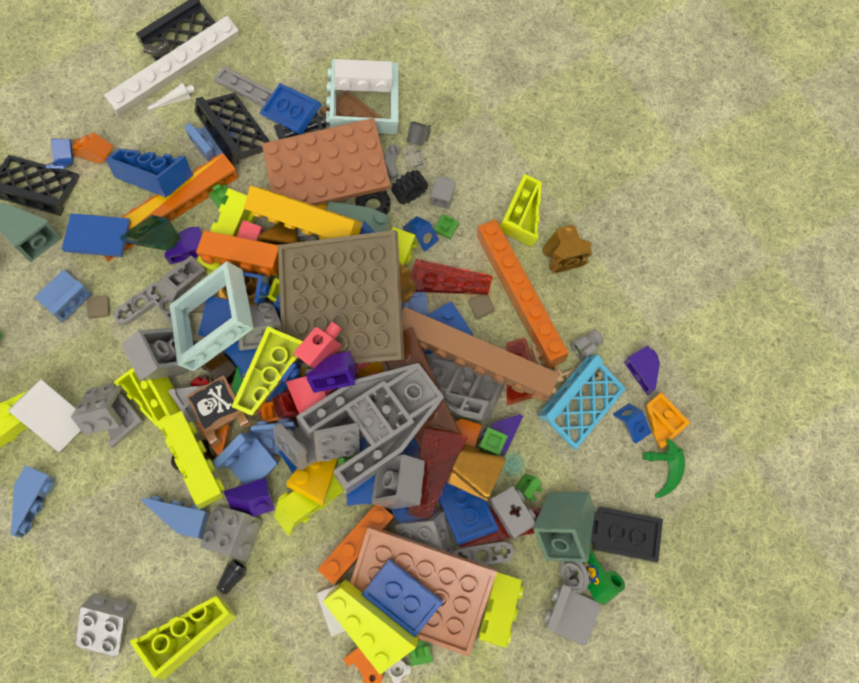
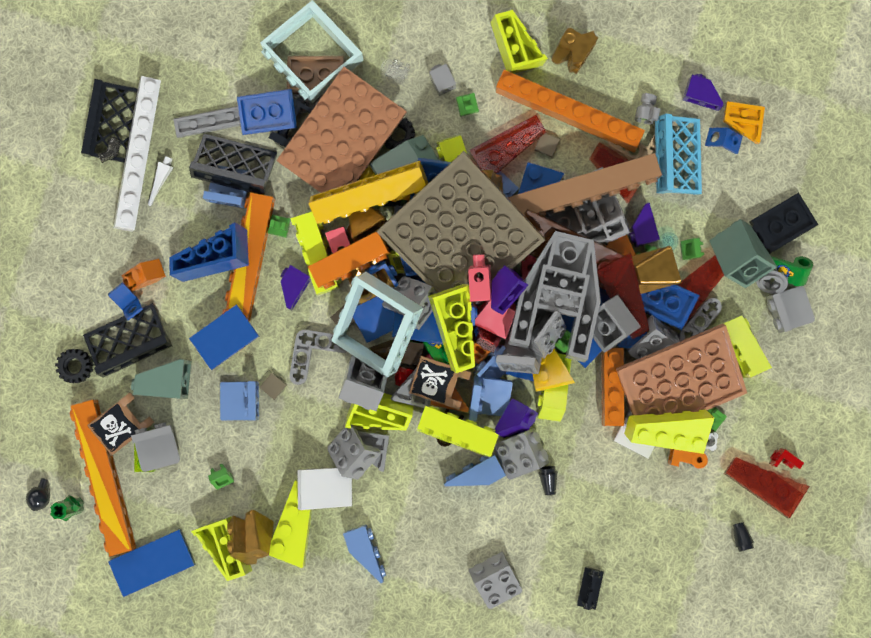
camera: 35 degrees left, 15 degrees up
clear green slope [119,215,181,251] -> none
neon yellow wedge [129,596,237,680] -> none
light grey brick [157,256,206,302] -> none
white brick [334,59,393,92] -> none
tile [361,558,443,637] -> none
light grey arm [384,144,399,180] -> none
black tyre [391,170,428,205] -> none
blue bracket [402,216,439,251] -> none
dark grey piece [407,121,431,145] -> none
bright green tile [479,427,508,456] -> none
light grey brick [489,486,537,540] -> none
green piece [642,439,685,498] -> none

